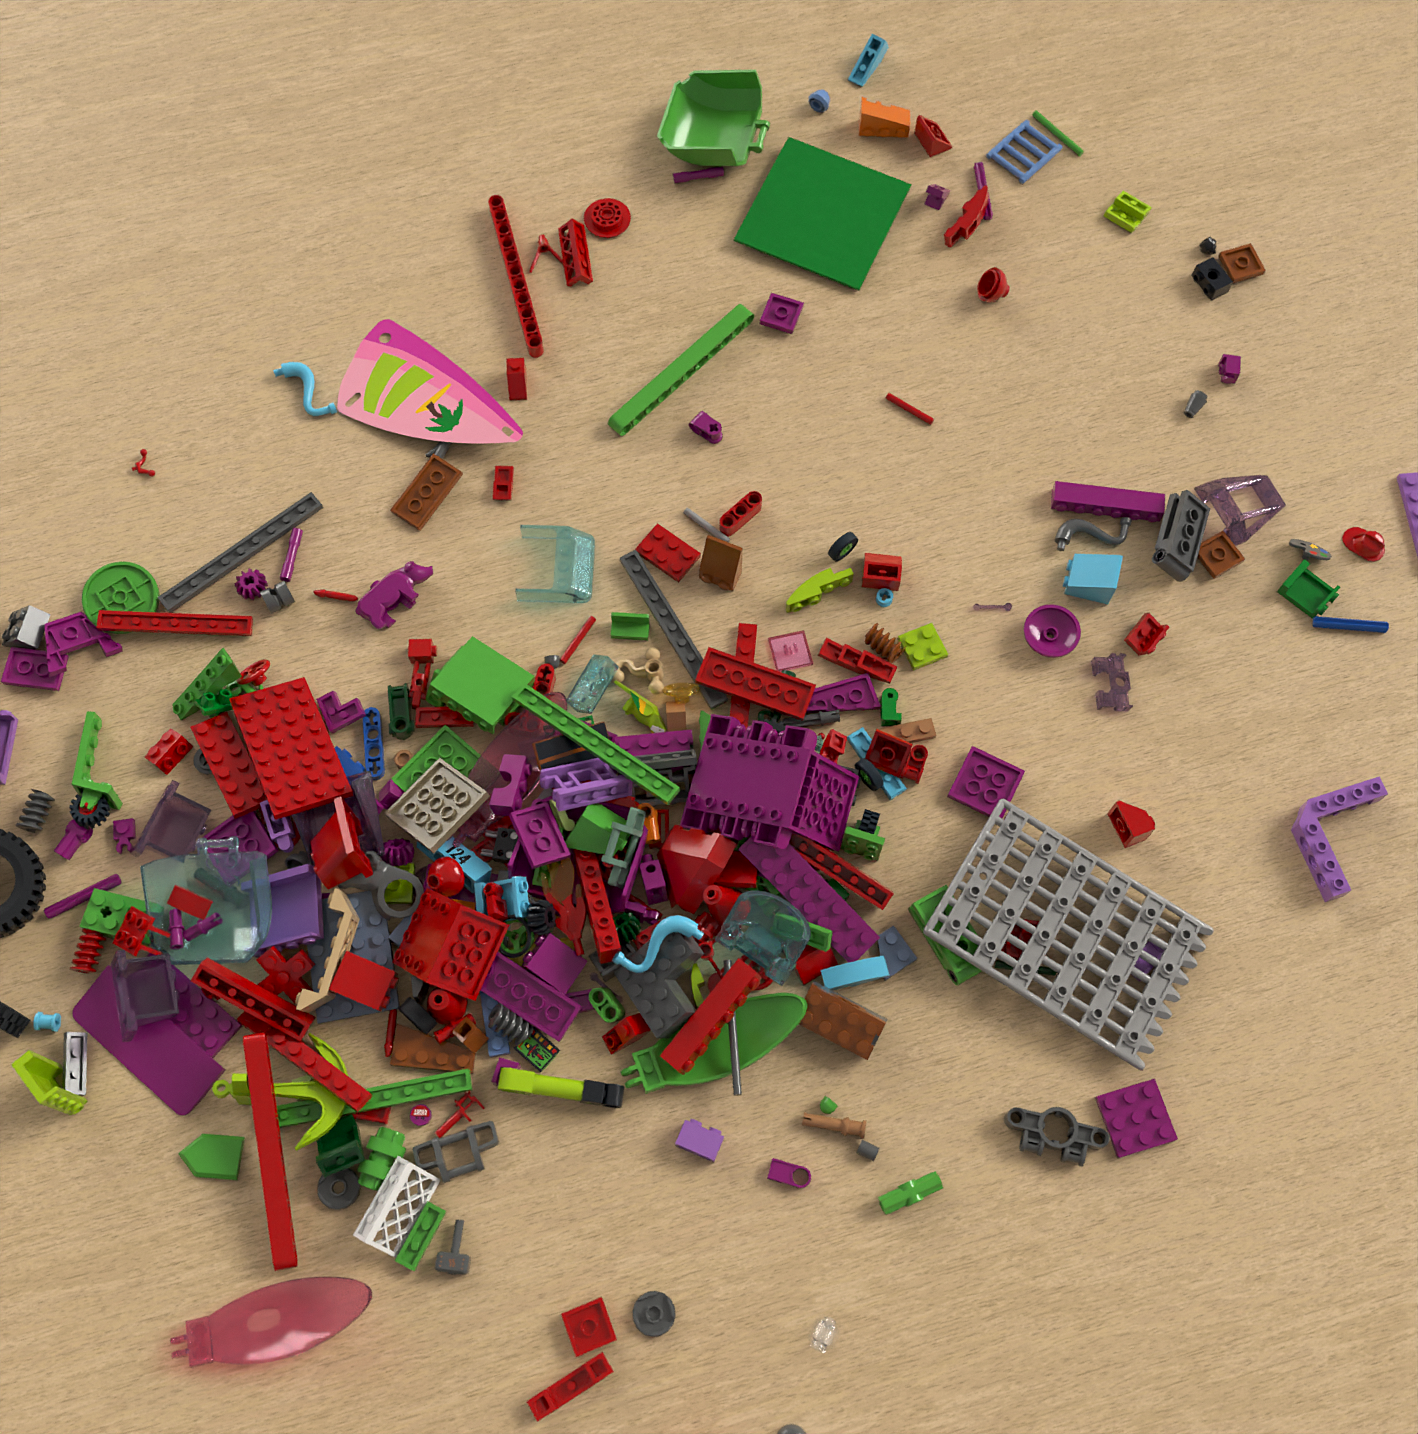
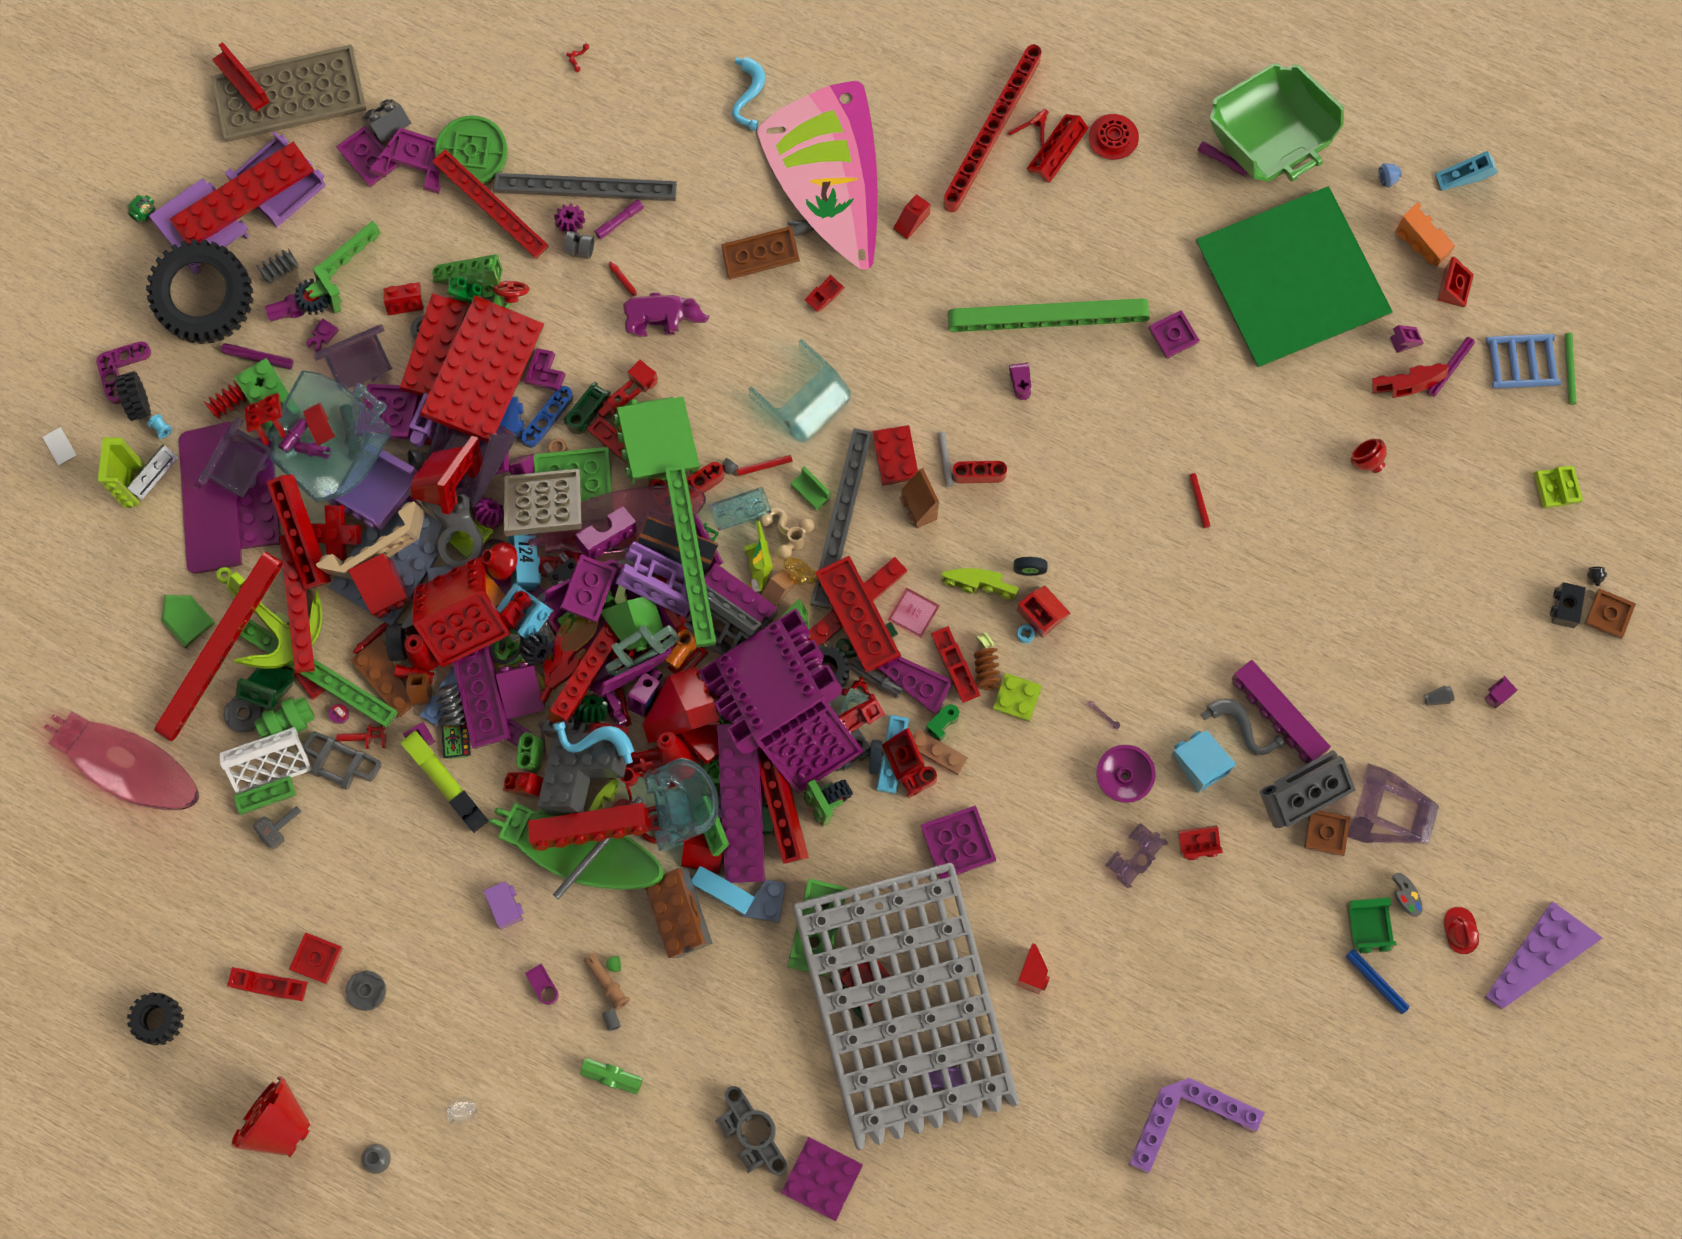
camera: 45 degrees right, 5 degrees up
none -> yellowish green bush [976,632,994,649]

